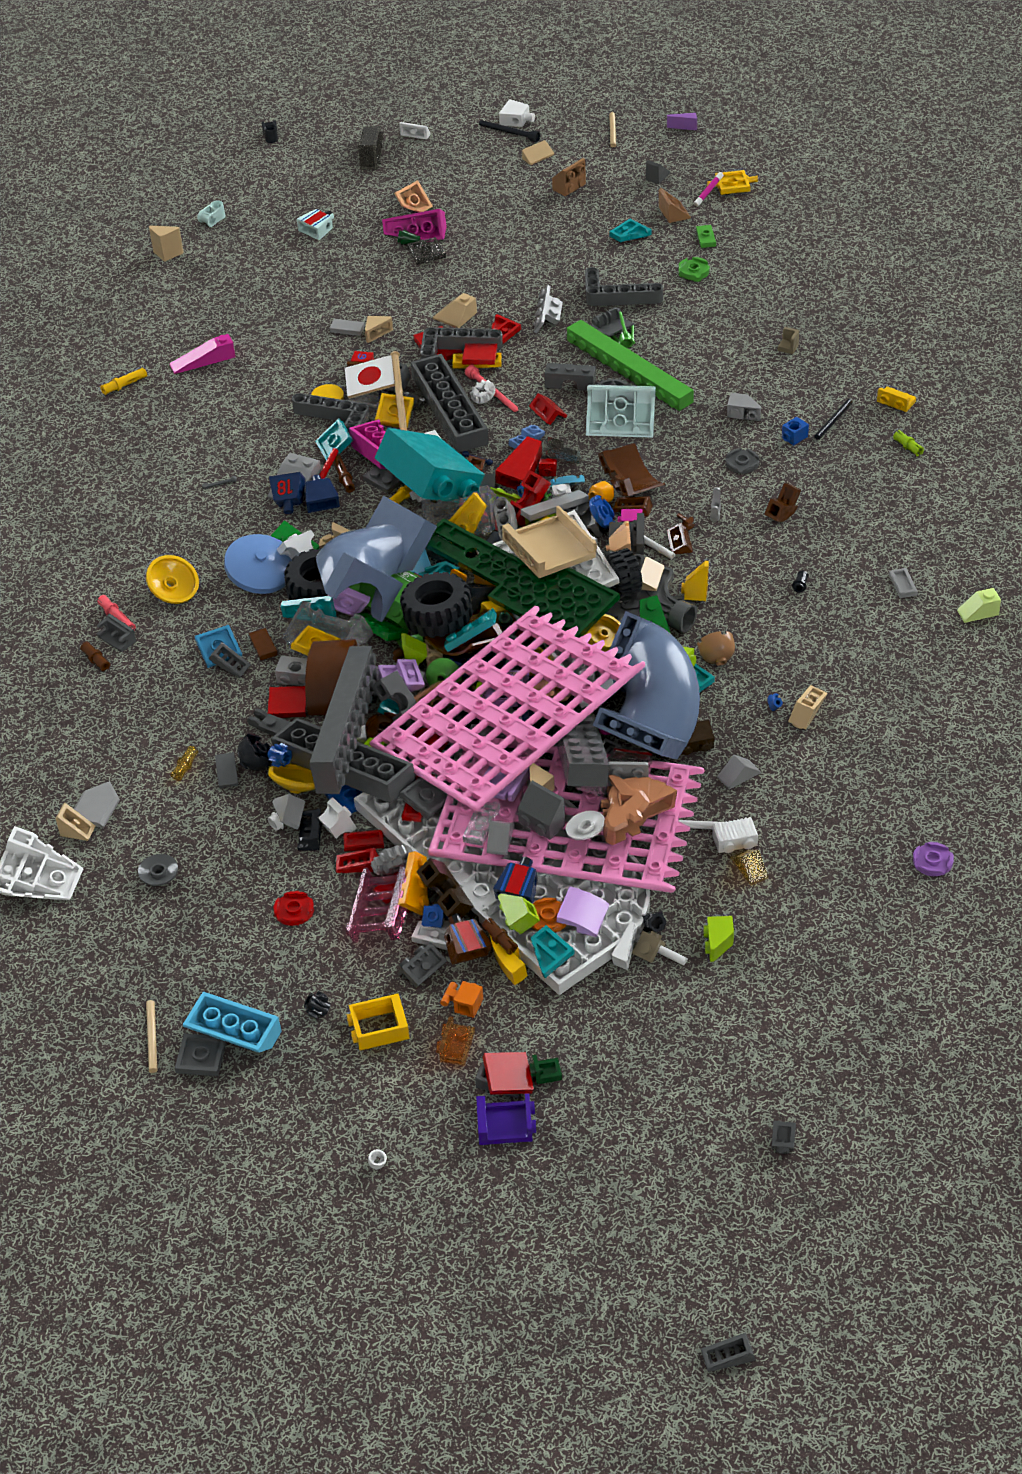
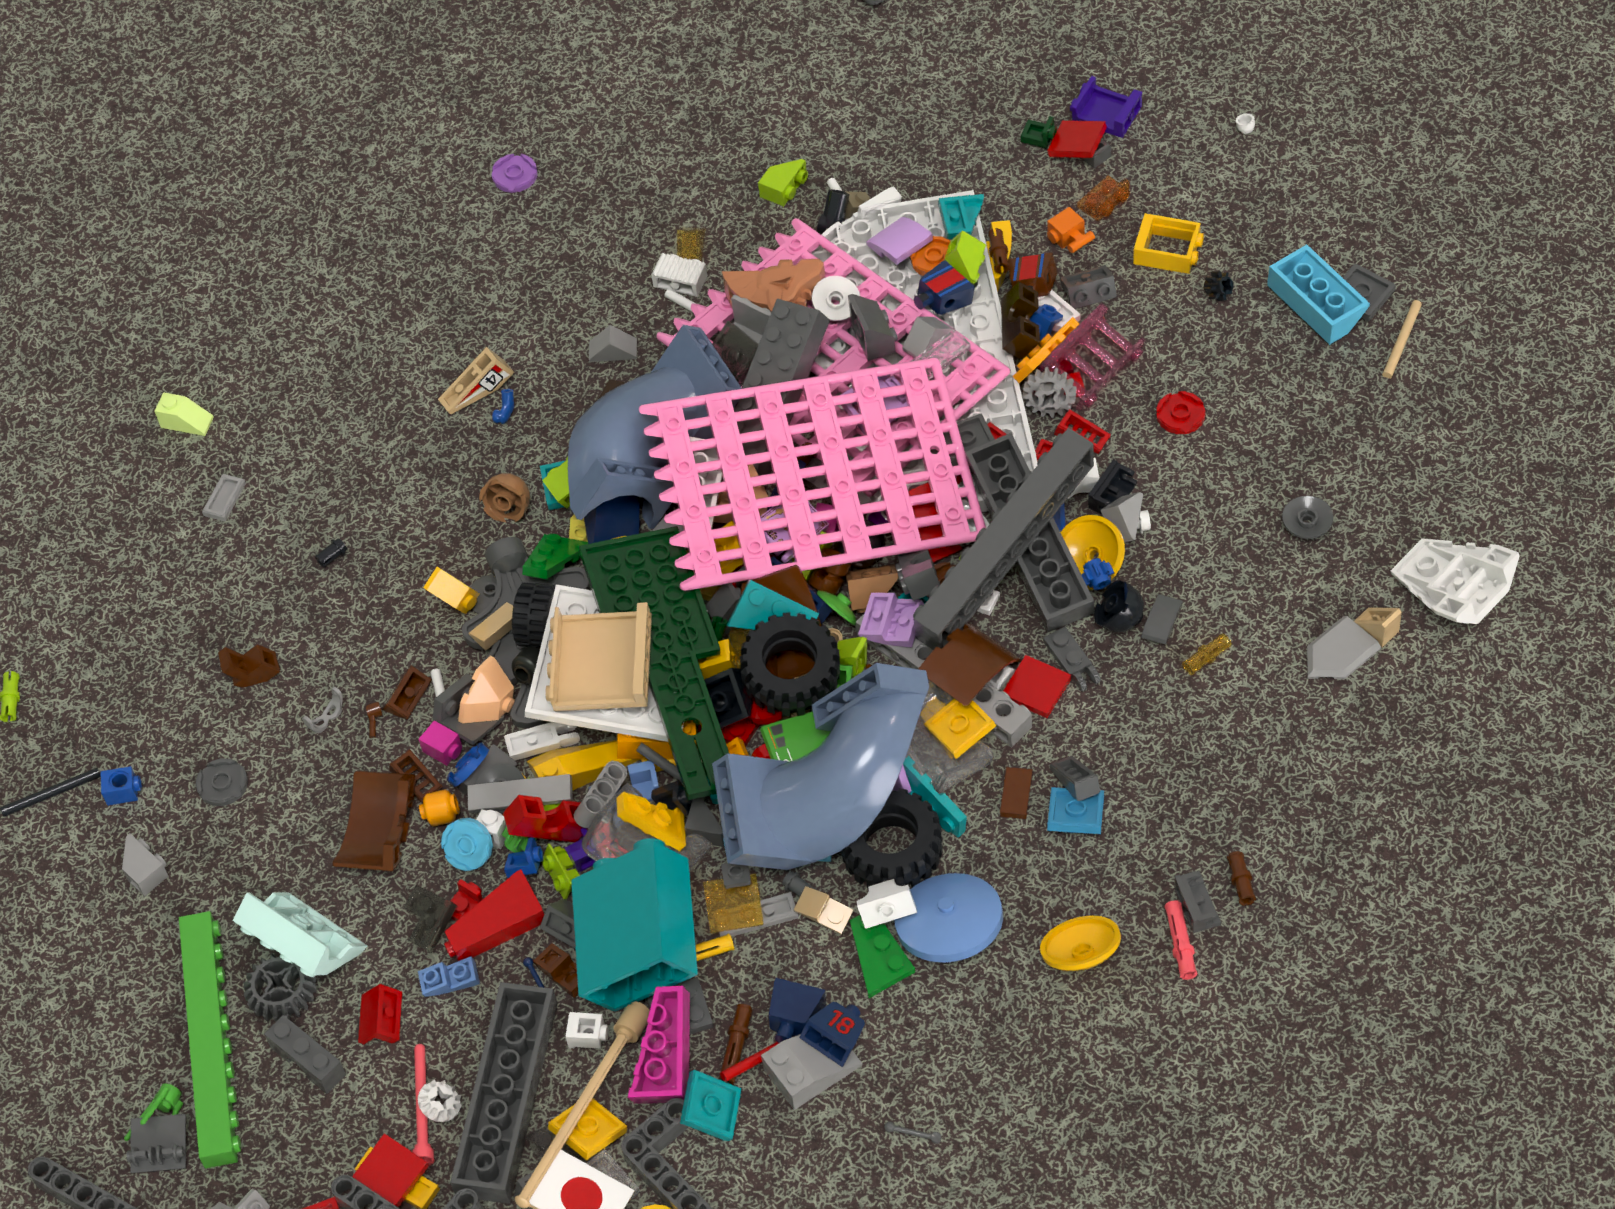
camera: 145 degrees left, 10 degrees up
tan slope [529,763,555,792] -> none

